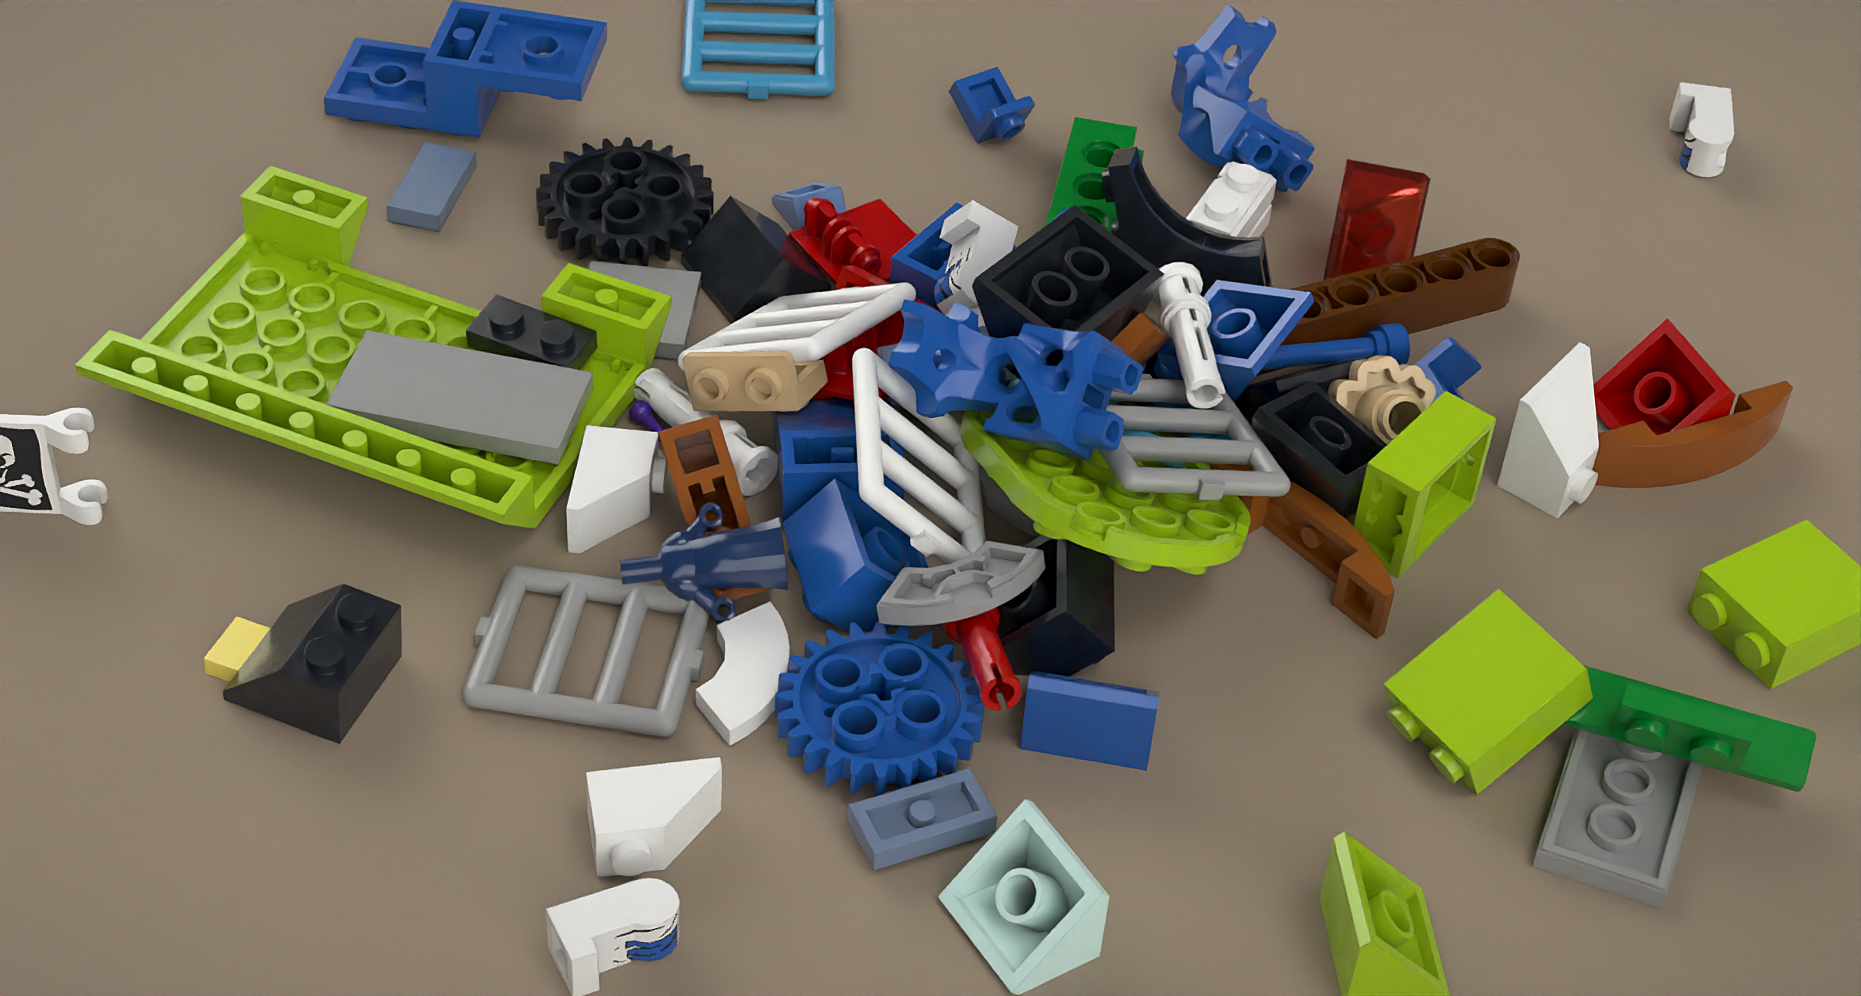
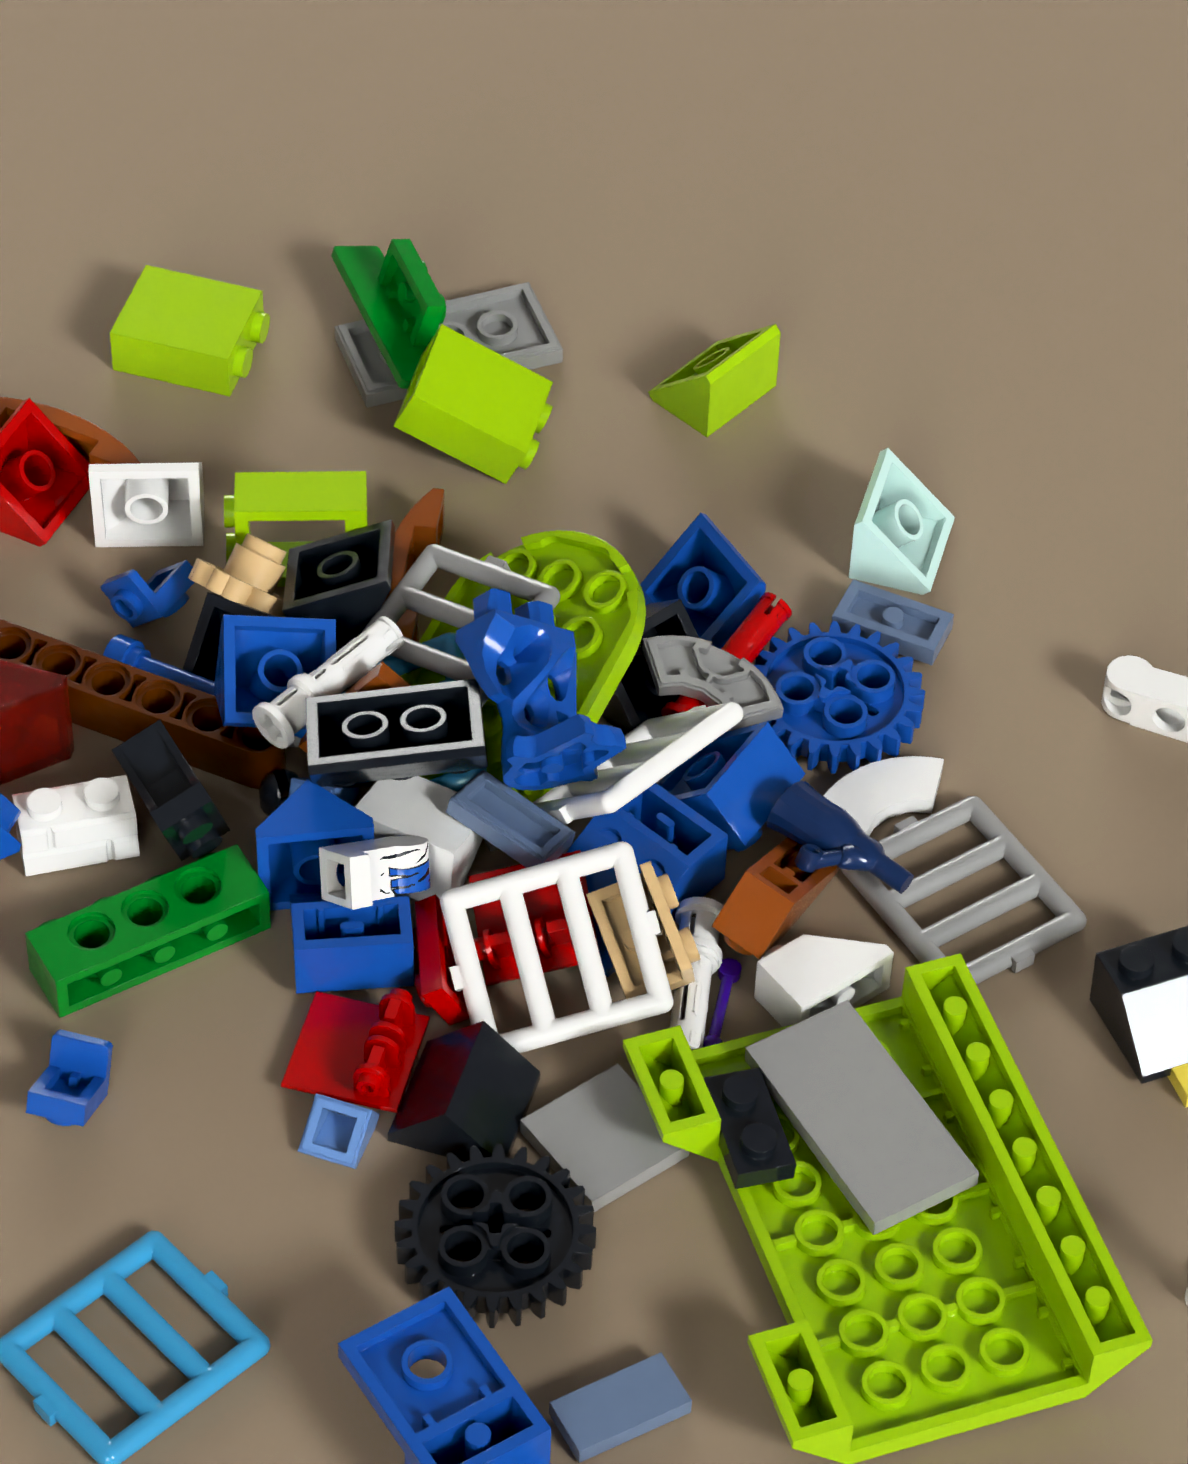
camera: 130 degrees left, 5 degrees up
white slope [586,757,722,878] -> none

